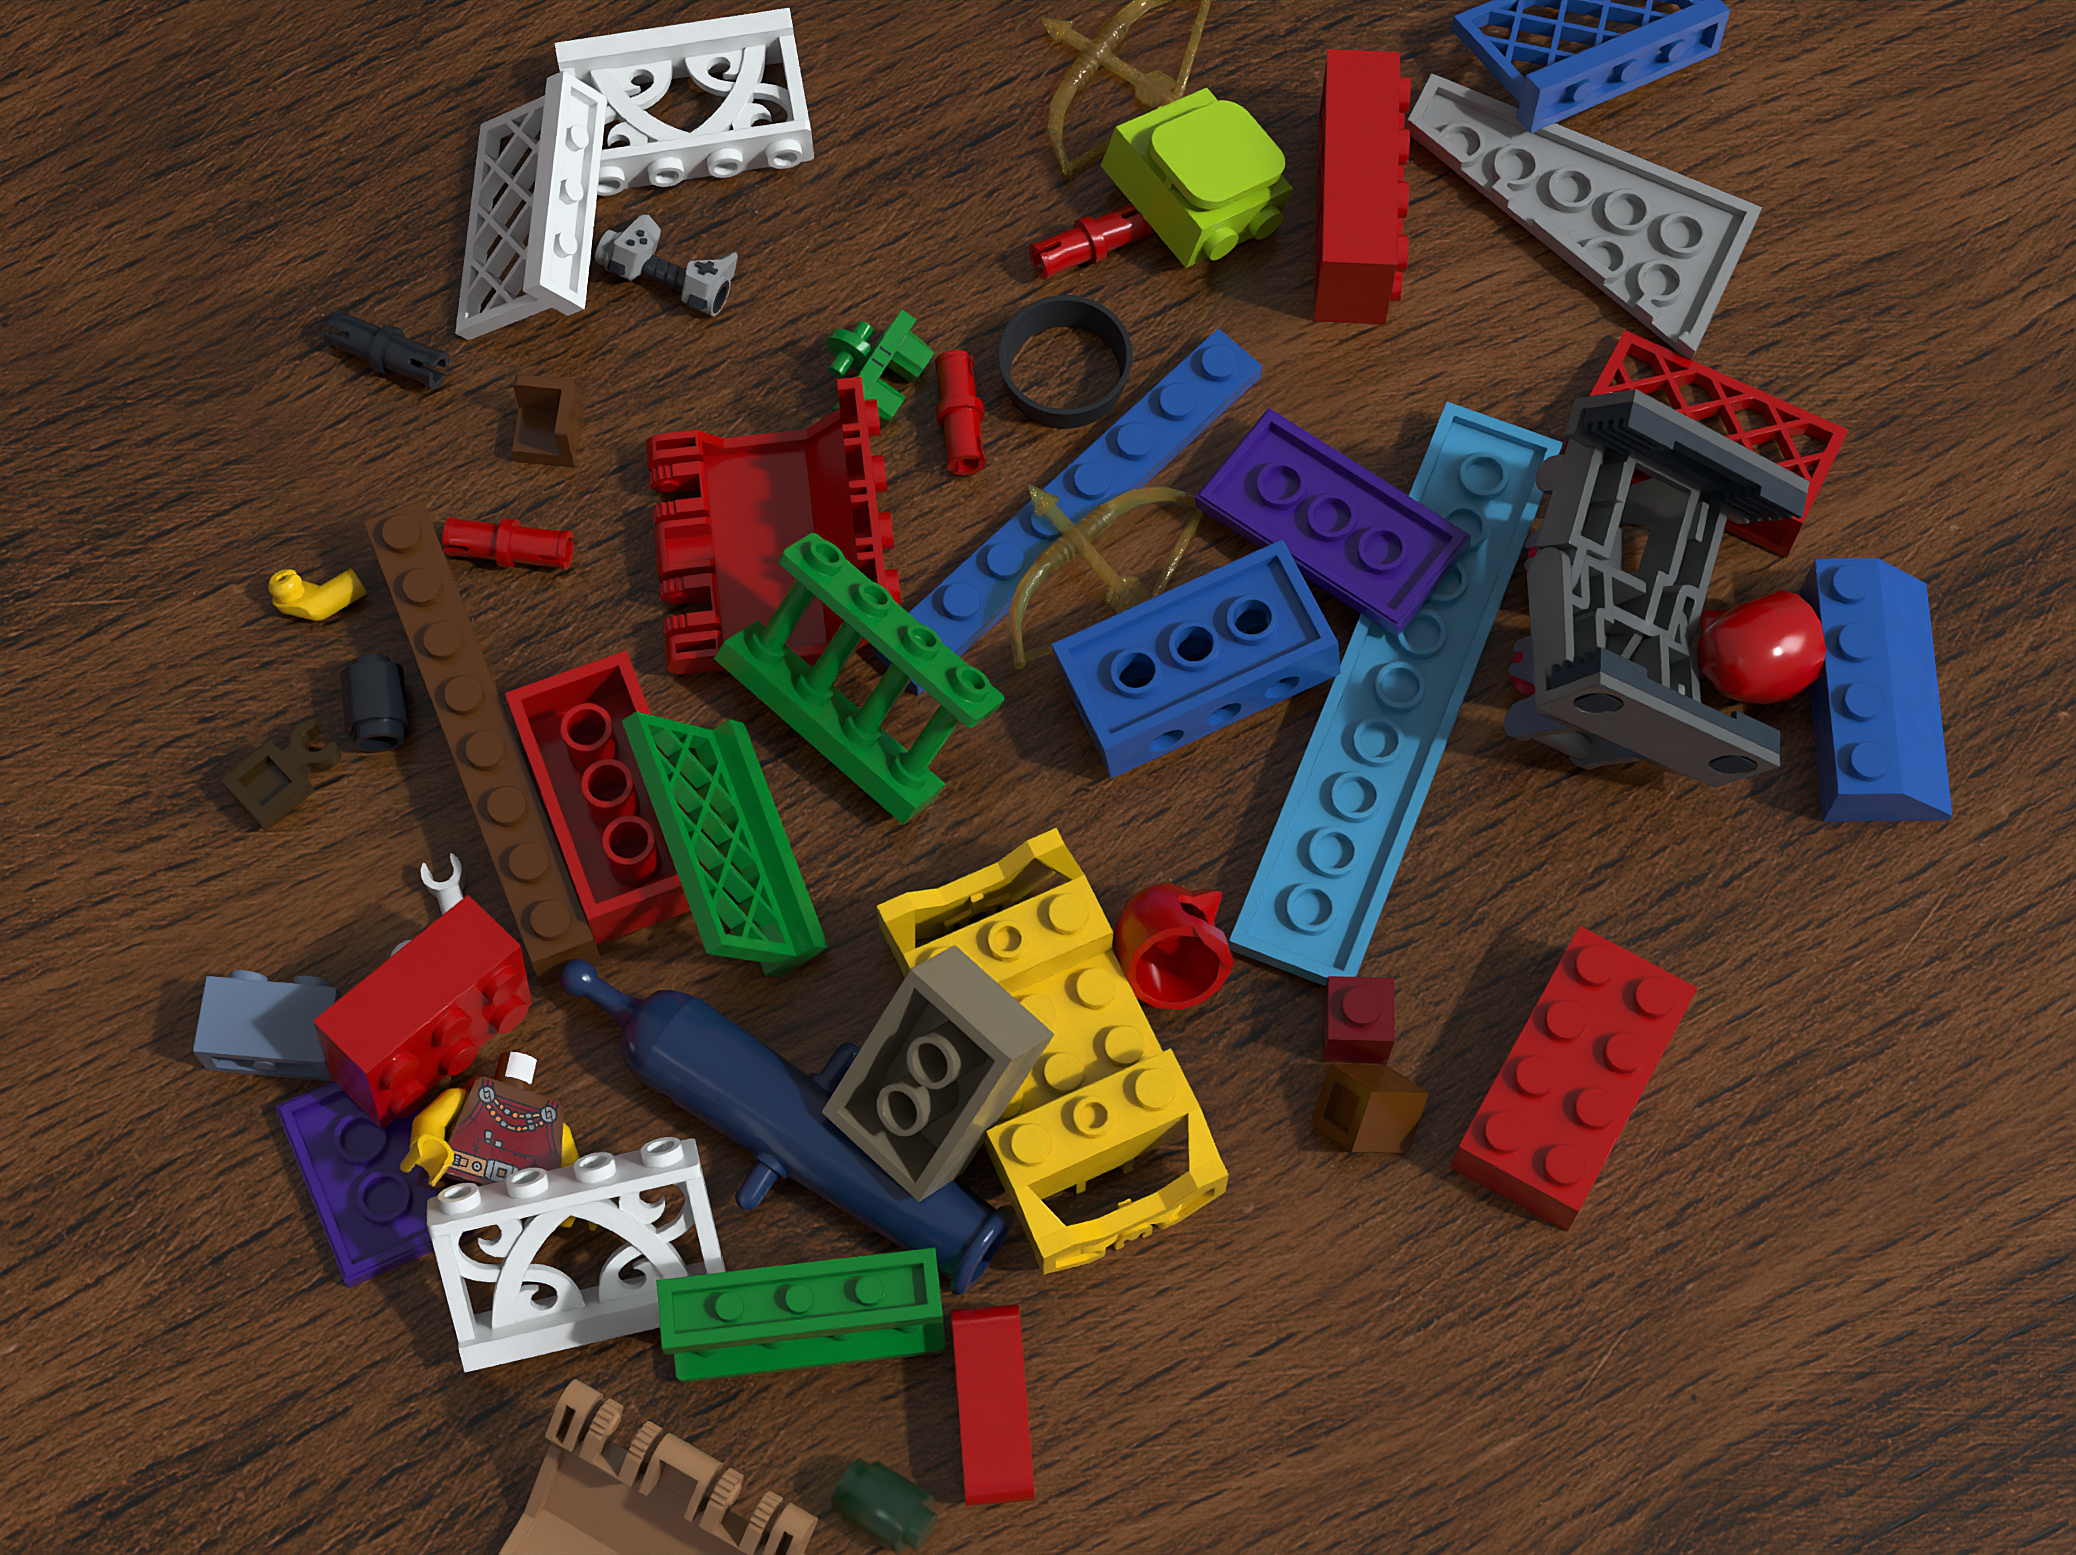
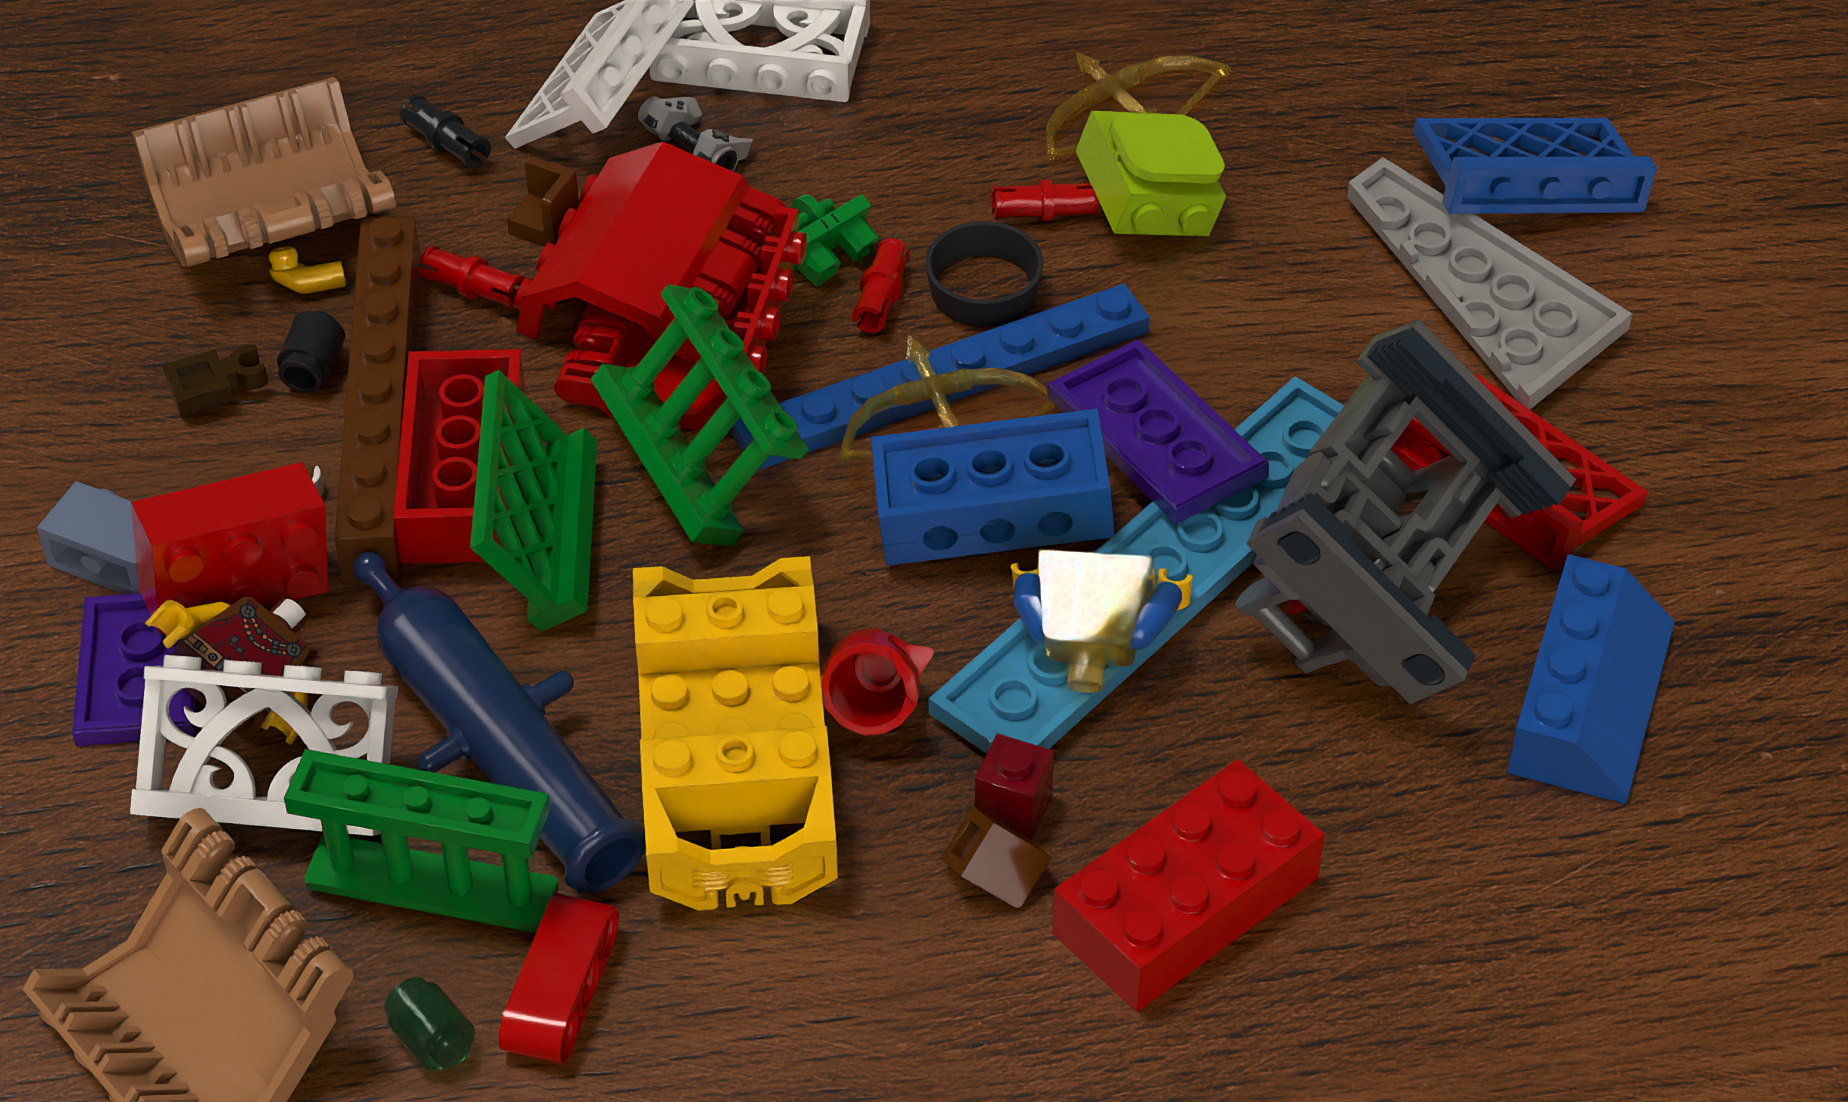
camera: 20 degrees right, 20 degrees down
dark tan brick [822,945,1055,1202] -> none
red brick [1313,49,1411,325] -> none
red piece [1698,589,1826,704] -> none
none -> medium nougat hinge [132,77,396,267]
none -> red hinge [513,142,786,363]
none -> clear yellow torso [1011,550,1193,693]

